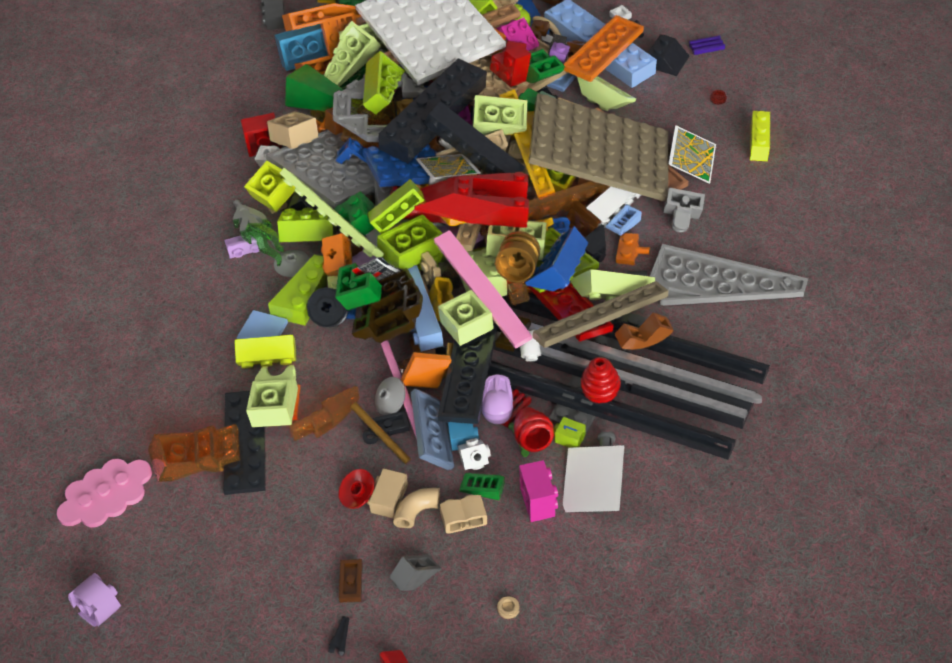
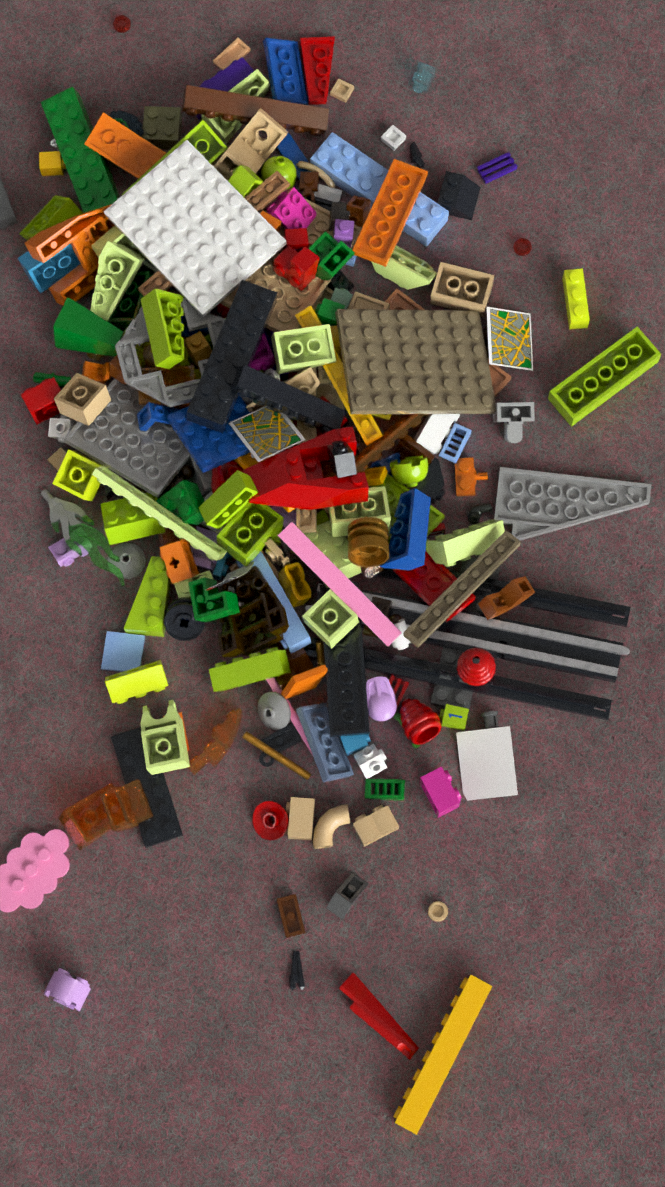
camera: 10 degrees left, 25 degrees up
none -> lime brick [209,647,291,692]
none -> brick [327,441,357,478]
none -> lime cylinder [389,456,428,488]
none -> tan brick [430,262,494,317]
none -> lime brick [548,326,661,427]

